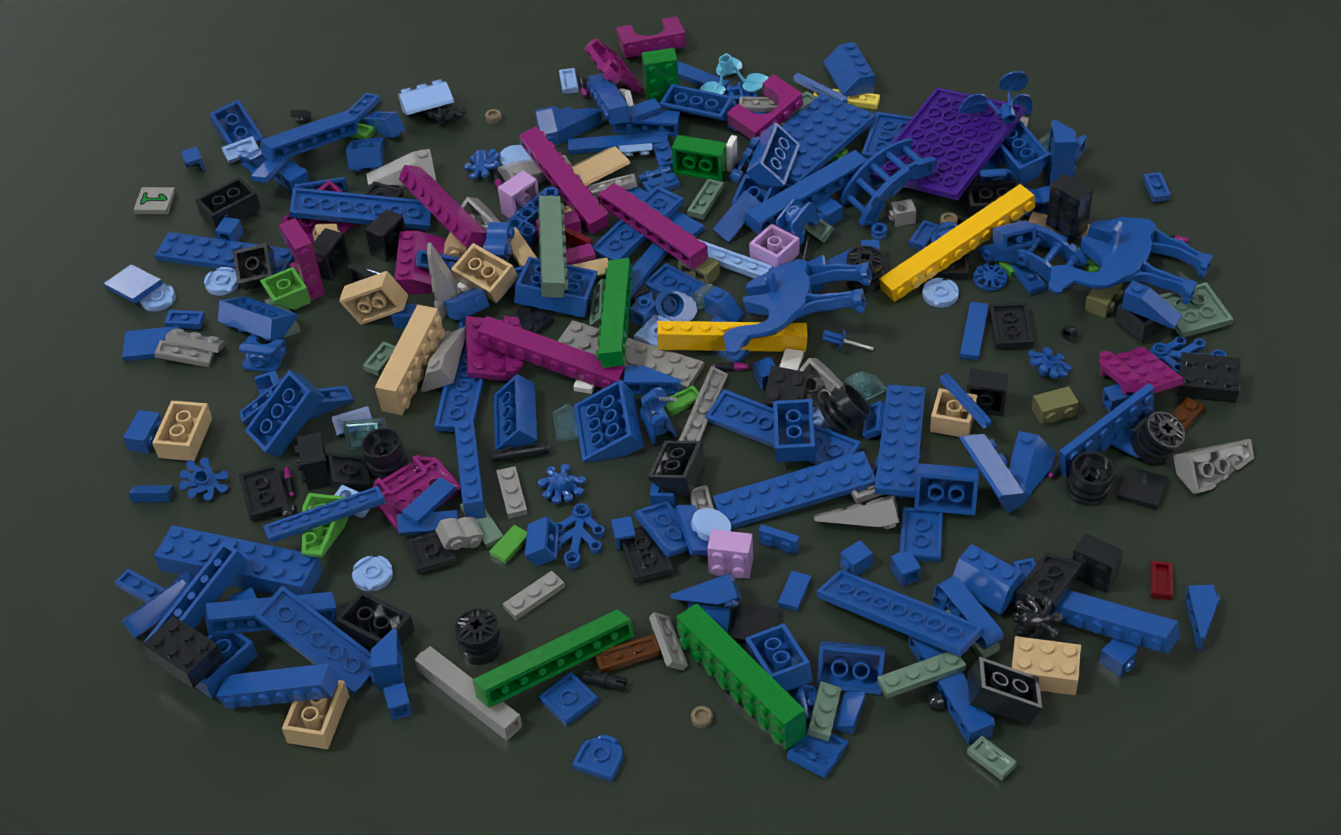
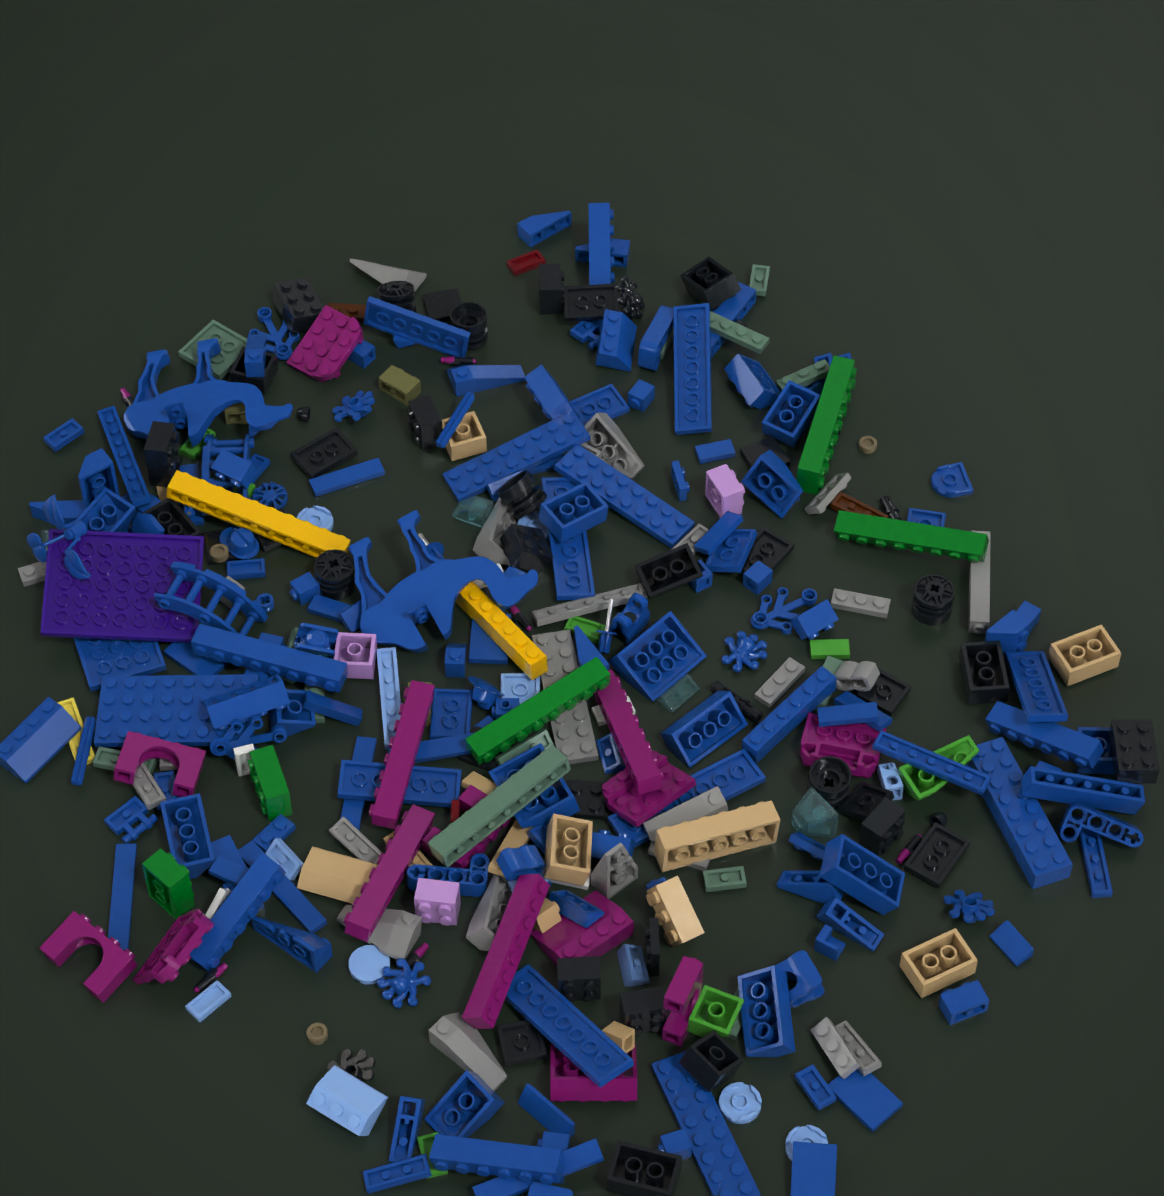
camera: 130 degrees left, 5 degrees up
blue brick [216,663,340,709] -> none
light blue tile [352,556,393,592] -> none
blue plate [638,165,680,193] -> none
sand green plate [687,179,724,220] -> none
clear light blue brick [691,283,714,309] -> none
light blue tile [691,508,731,542] -> none
medium azure plant [699,53,769,94] -> none
blue slope [832,691,866,735] -> none
blue brick [840,540,873,576] -> none
slope [960,434,1028,514] -> none
tan brick [1012,636,1081,695] -> none
none -> blue plate [97,406,152,507]

